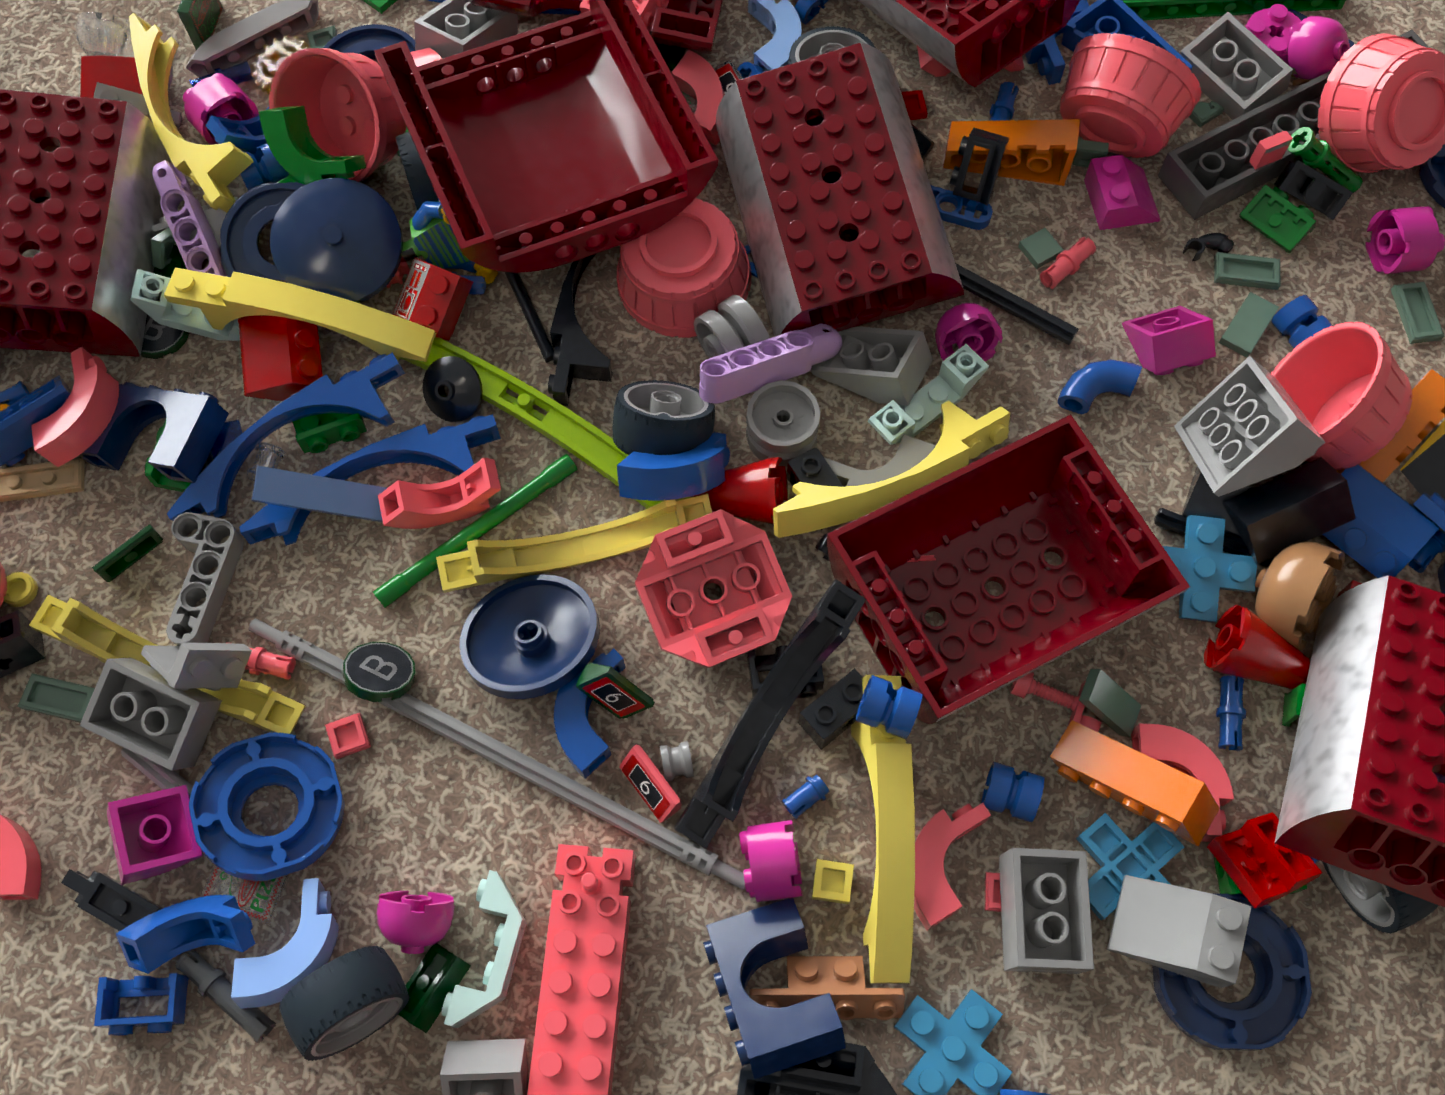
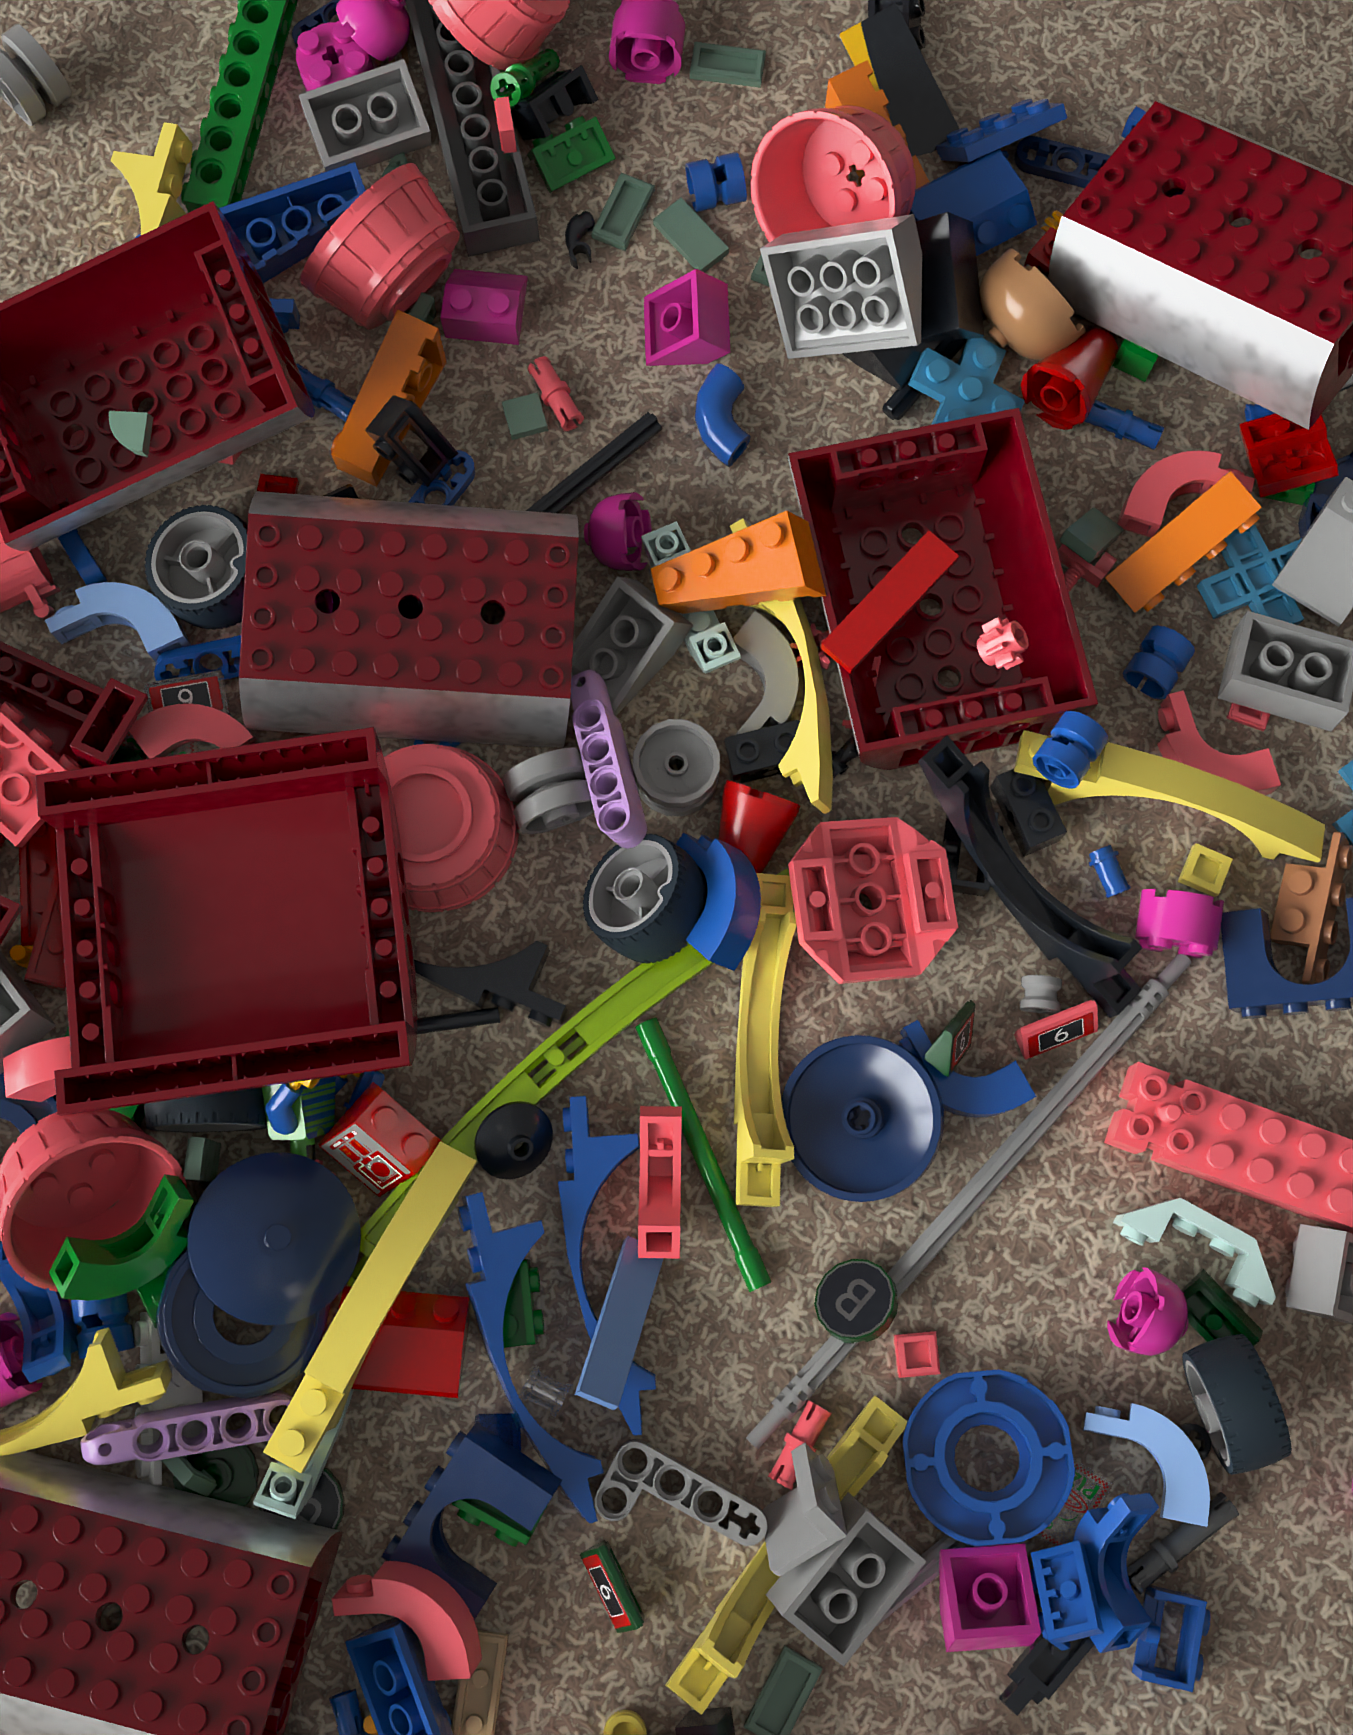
camera: 75 degrees left, 10 degrees up
none -> sand green tile [183,1137,221,1184]
none -> orange wedge [650,511,826,614]
none -> red tile [820,530,959,674]
none -> coral gear [977,617,1029,670]
none -> blue bracket [1030,1540,1104,1651]

